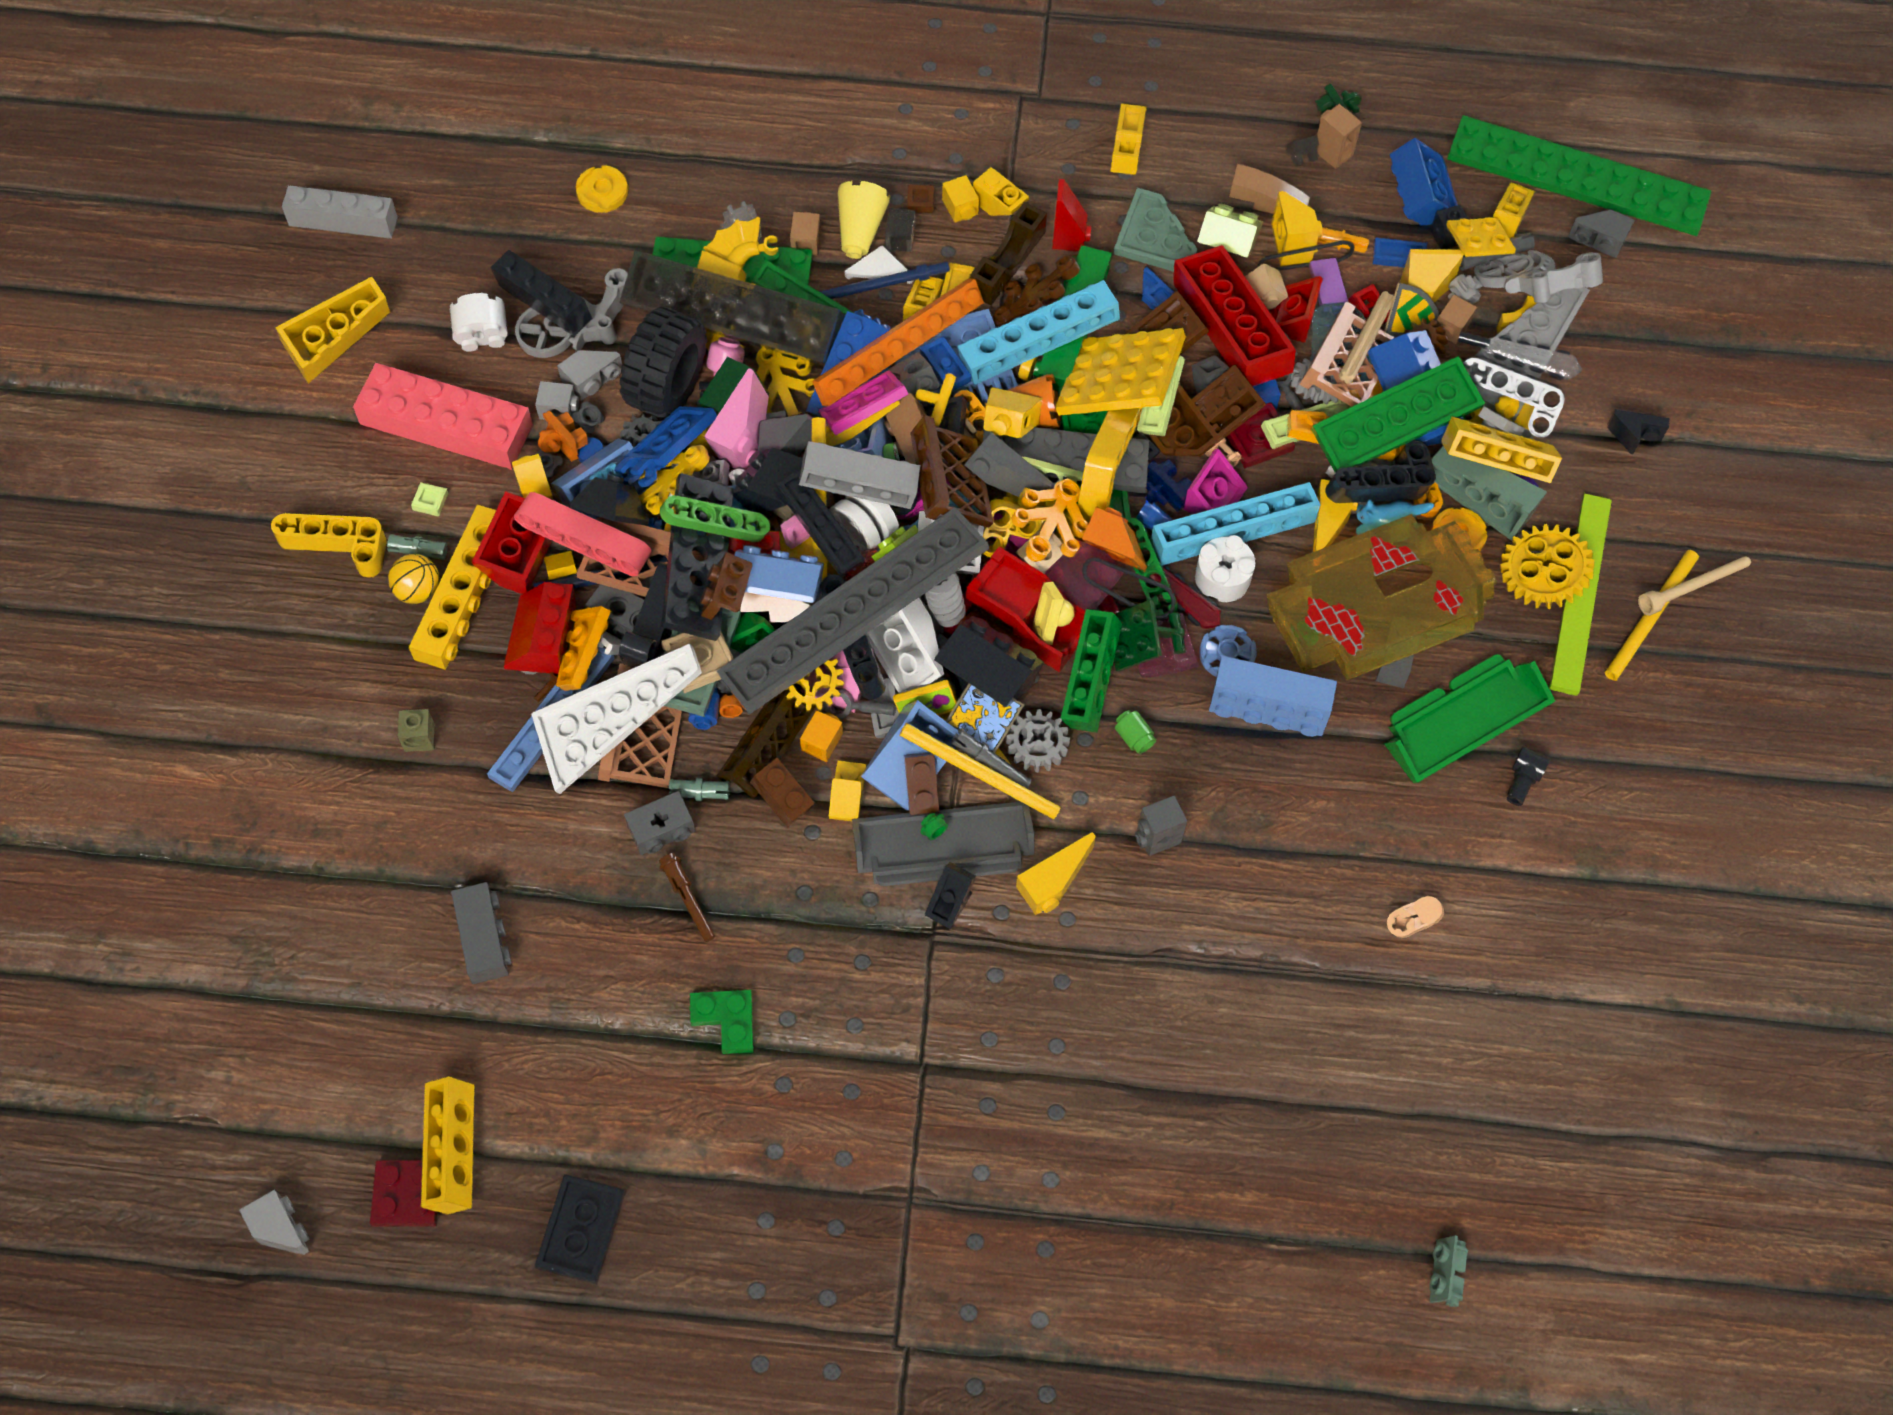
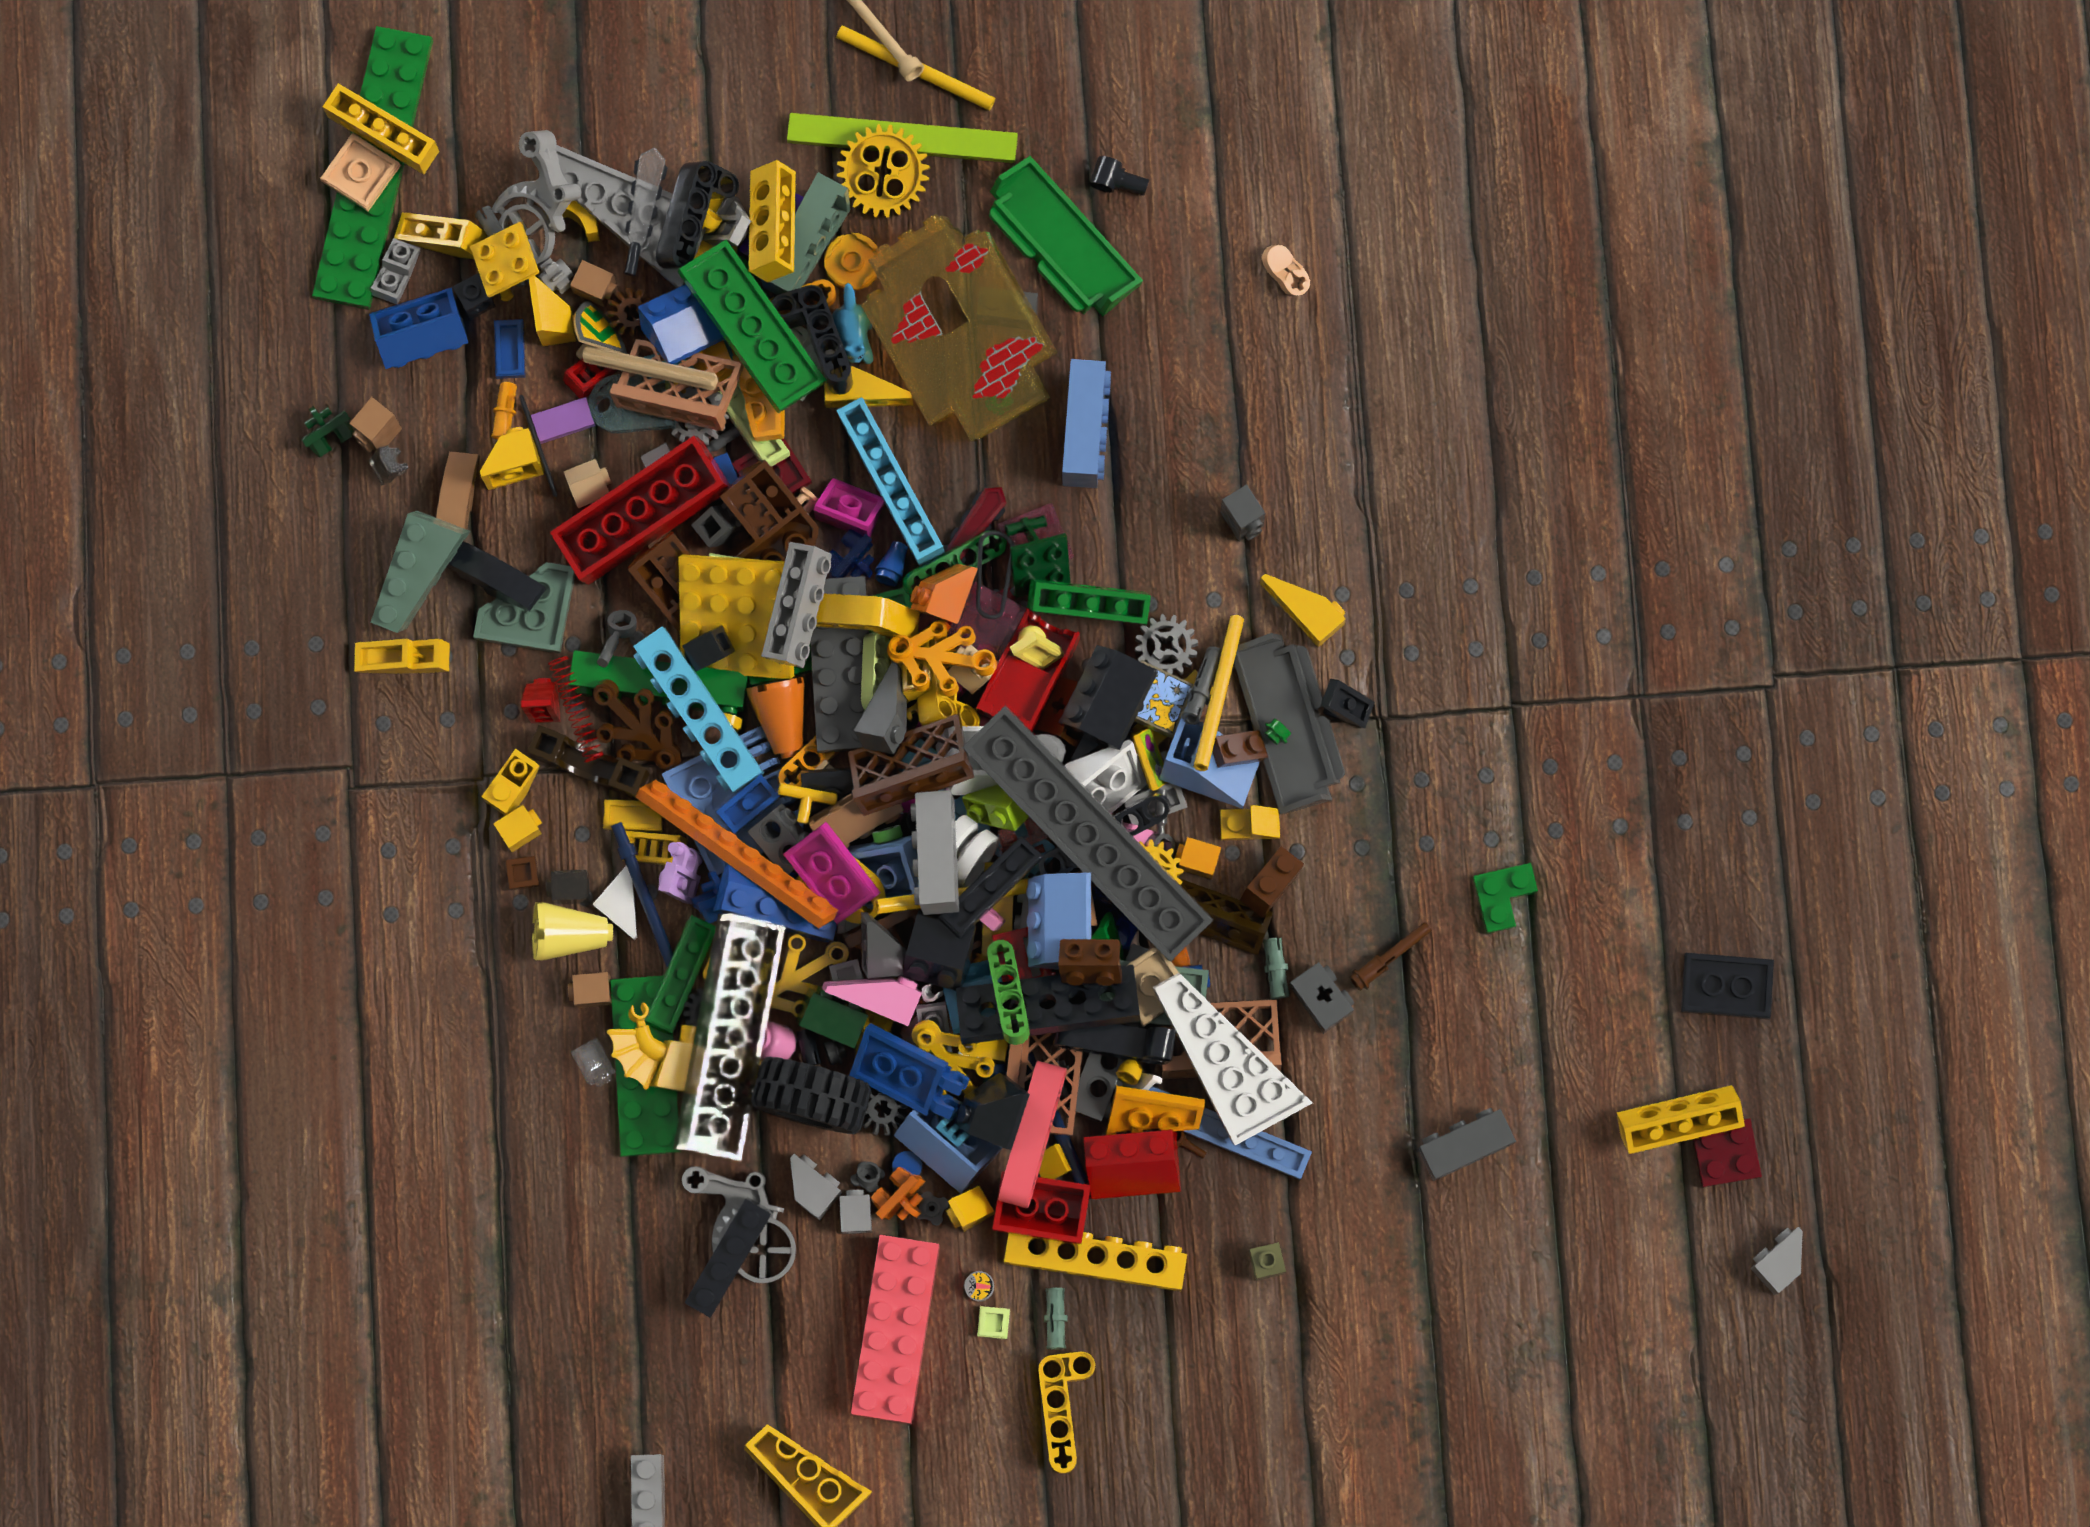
camera: 95 degrees left, 15 degrees up
yellow piece [388,554,439,604] -> none
white brick [450,293,507,352] -> none
yellow tile [576,166,628,213] -> none
yellow torso [983,387,1042,438] -> none
bright green brick [1115,710,1156,754] -> none
blue tile [1142,267,1175,310] -> none
white brick [1195,535,1255,602] -> none
yellowish green slope [1197,203,1263,258] -> none
medium blue piece [1199,625,1257,677] -> none
red slope [1271,276,1323,343] -> none
sand green hinge [1429,1236,1468,1307] -> none
dark grey slope [1568,209,1635,258] -> none
black slope [1607,409,1670,454] -> none
none -> light nougat tile [320,132,401,212]
none -> yellow brick [323,83,439,175]
none -> sand green wedge [370,511,471,633]
none -> light grey slope [371,238,420,305]
none -> black slope [446,541,546,612]
none -> red piece [547,656,604,762]
none -> dark grey piece [597,610,637,667]
none -> lavender plate [658,842,703,904]
none -> black brick [682,625,735,671]
none -> light grey brick [761,542,832,668]
none -> tile [964,1271,994,1302]
none -> yellow hinge [1116,1059,1142,1085]

